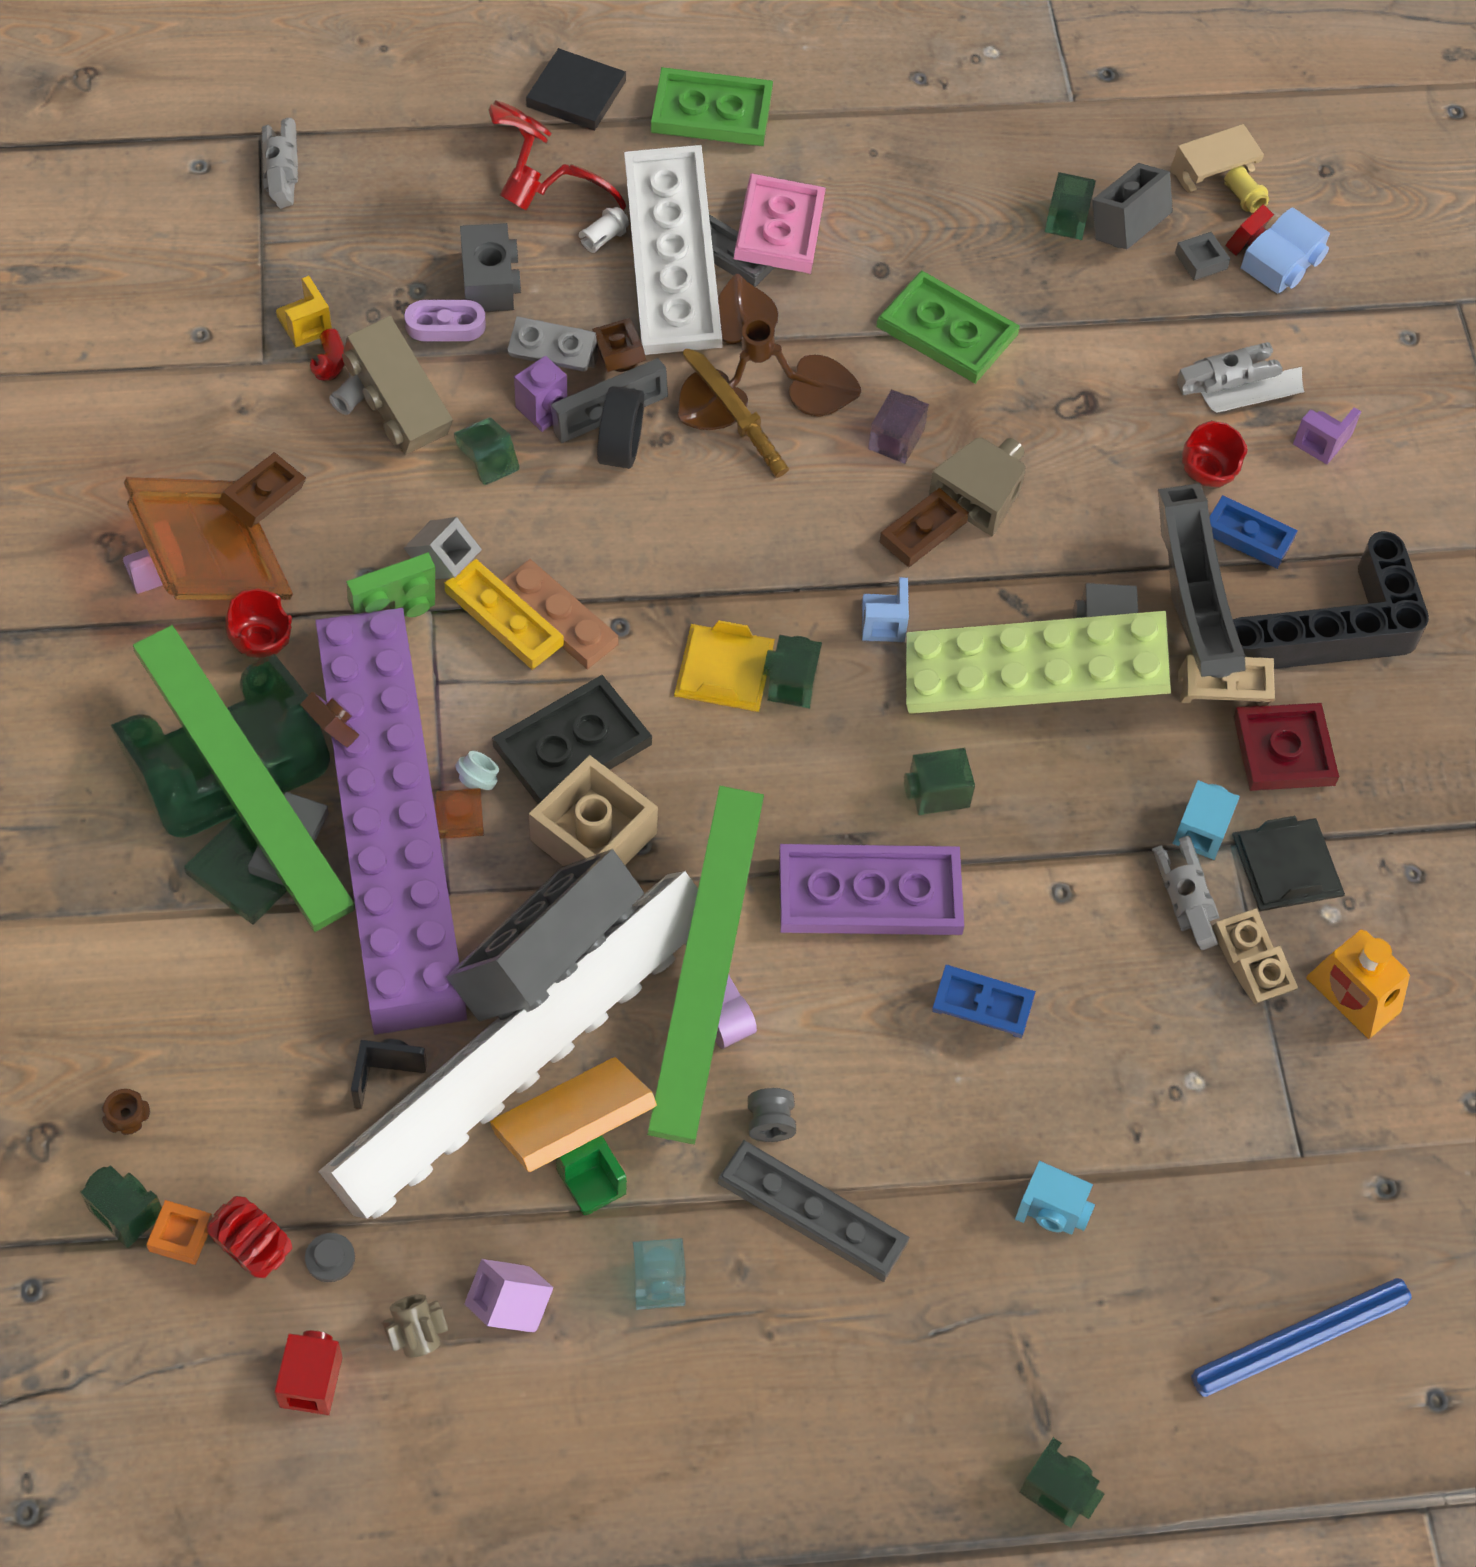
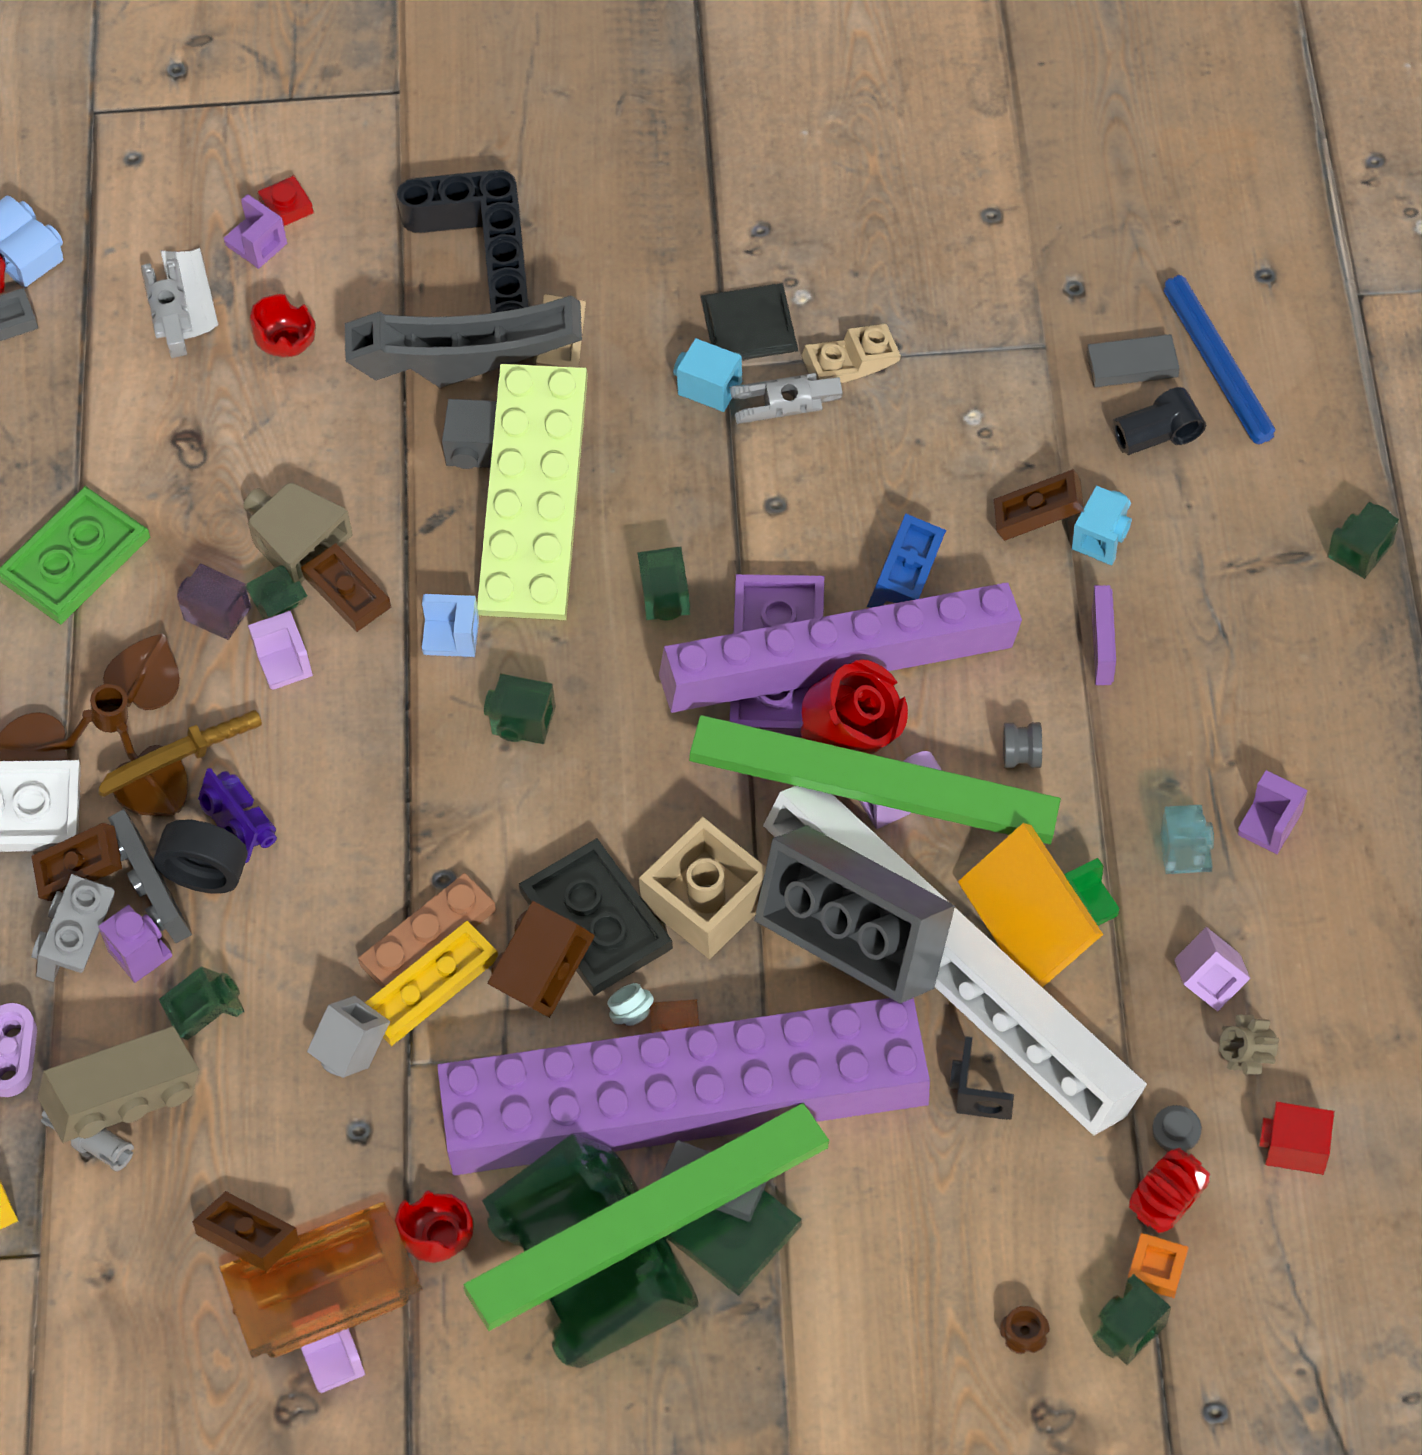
camera: 80 degrees left, 0 degrees up
reddish brown plate [300,691,360,748] -> none
red arm [310,328,345,381] -> none
bright green plate [346,552,435,617] -> none
yellow piece [674,620,775,712] -> none
dark grey tile [718,1140,910,1282] -> none
blue plate [1210,495,1298,569] -> none
dark red plate [1233,703,1339,791] -> none
light orange torso [1306,929,1410,1039] -> none
none -> dark purple hinge [198,768,277,863]
none -> clear green bracket [246,565,308,620]
none -> lavender panel [248,611,313,689]
none -> red plate [257,175,314,226]
none -> reddish brown brick [487,901,595,1018]
none -> medium lavender brick [659,582,1022,713]
none -> red brick [801,659,908,755]
none -> reddish brown plate [994,469,1084,541]
none -> dark grey tile [1087,334,1180,387]
none -> medium lavender tile [1092,585,1116,685]
none -> black piece [1112,387,1206,455]
none -> medium lavender panel [1238,770,1308,855]

